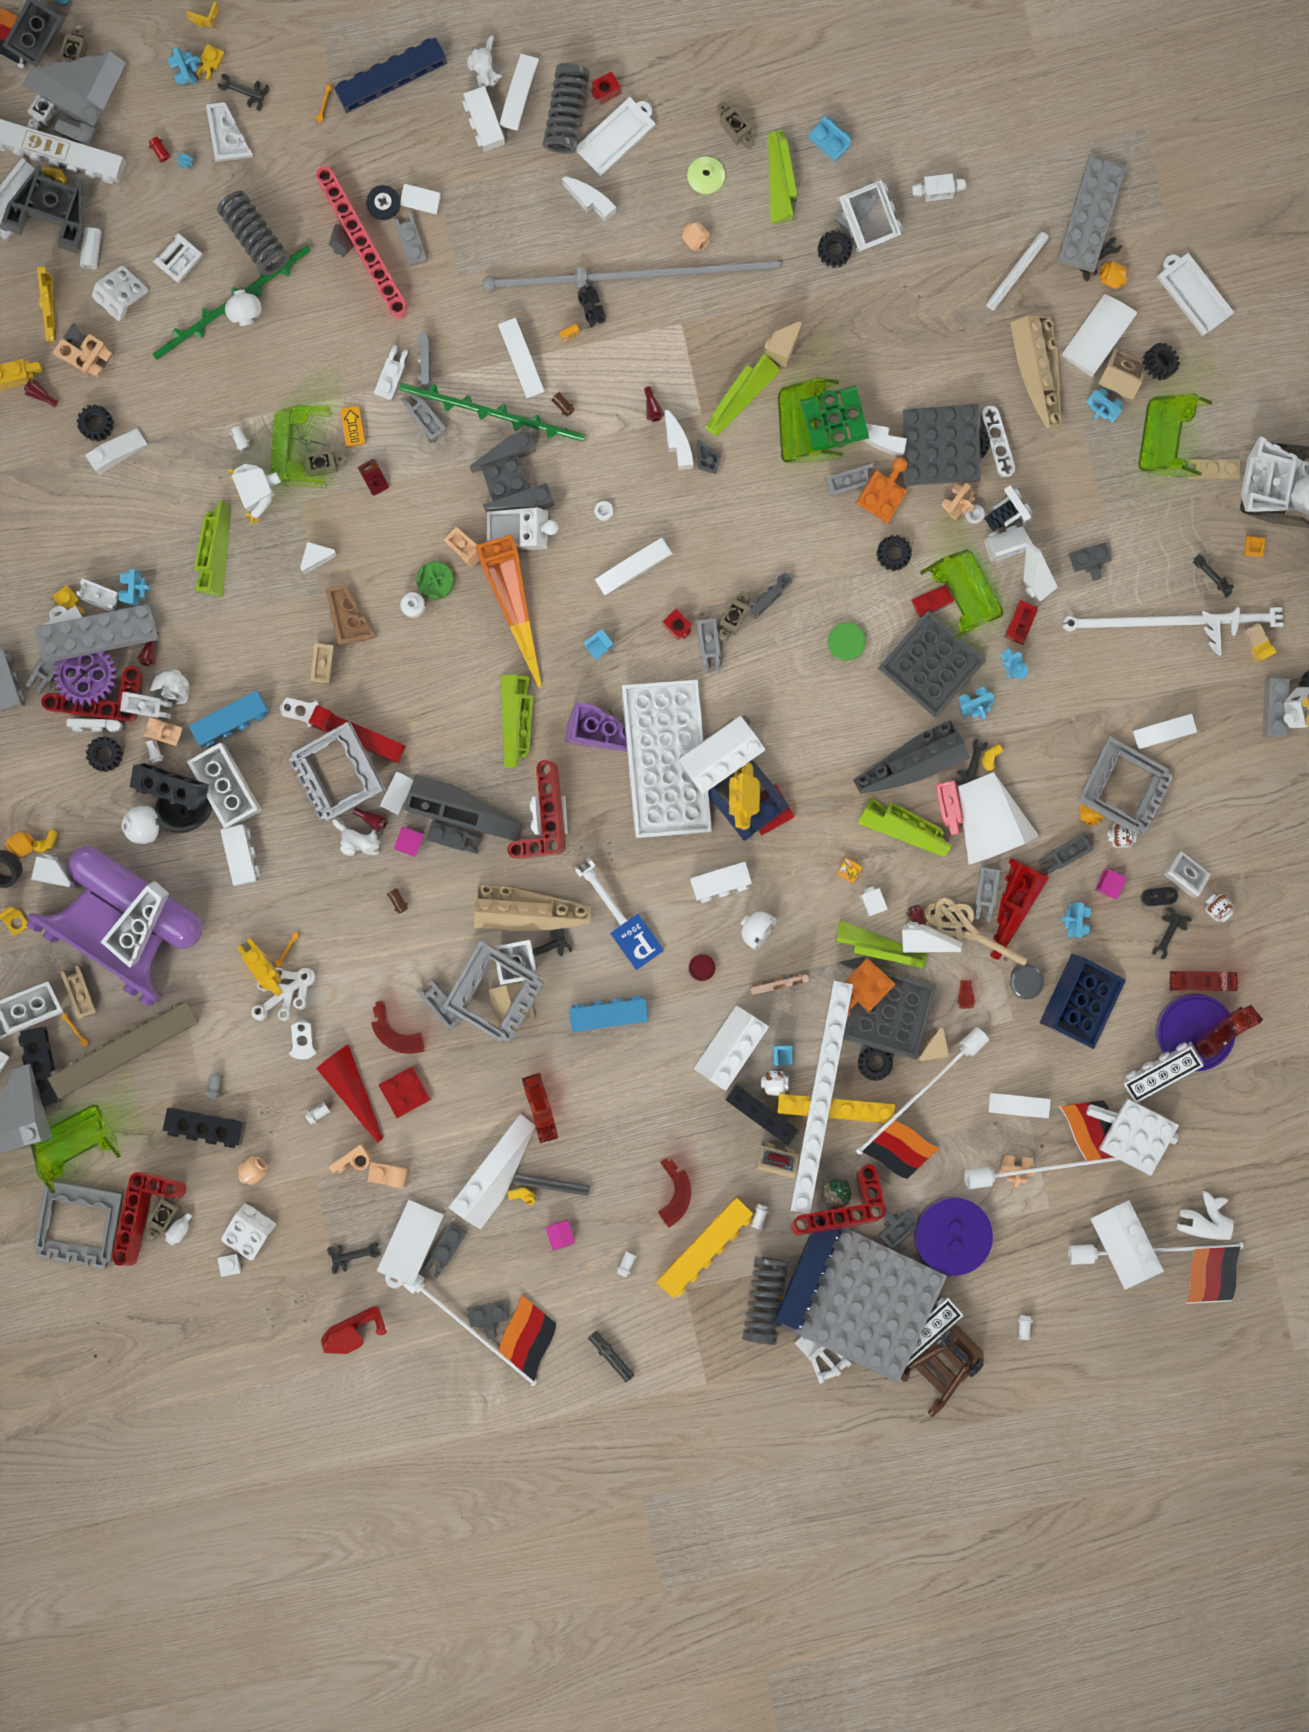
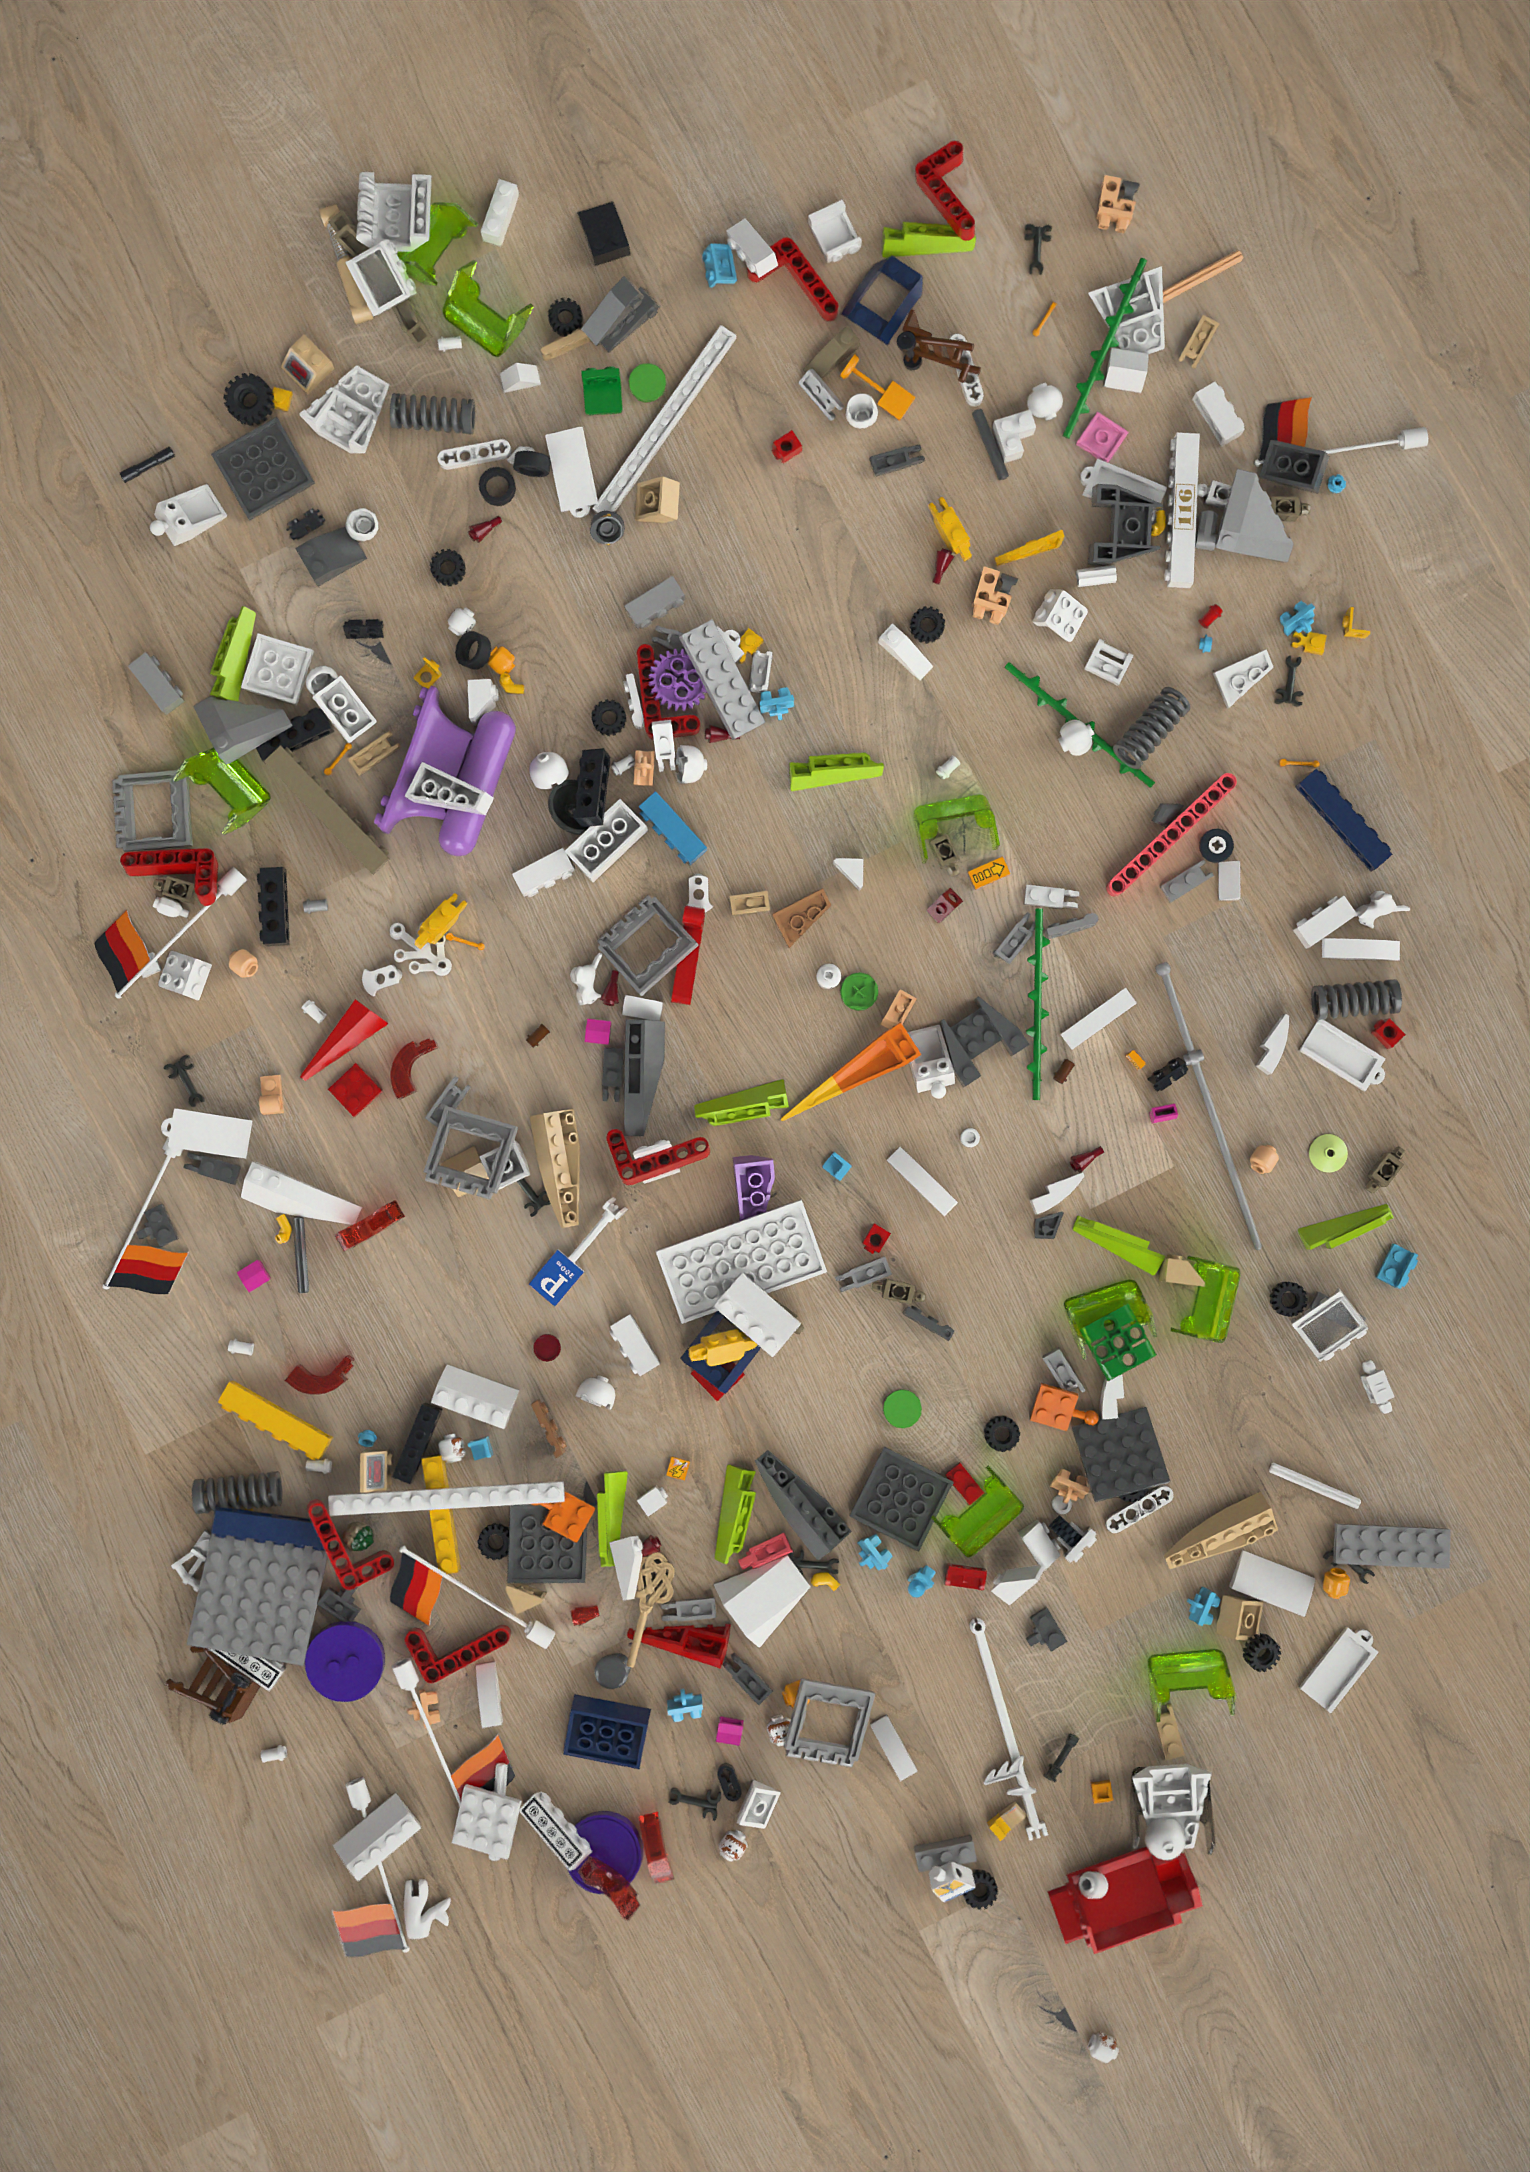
camera: 75 degrees right, 0 degrees up
white torso [228,464,281,524] -> none
red piece [321,1306,387,1354] -> none
light nougat plate [329,1144,371,1174] -> none
dark azure brick [569,995,648,1032] -> none
pearl dark grey pin [588,1330,635,1383] -> none
none -> flag [94,866,247,998]
none -> medium azure plate [358,1430,377,1447]
none -> red beam [405,1625,511,1684]
none -> dark pink piece [1149,1104,1178,1124]
none -> clear neon green windscreen [1170,1256,1240,1343]

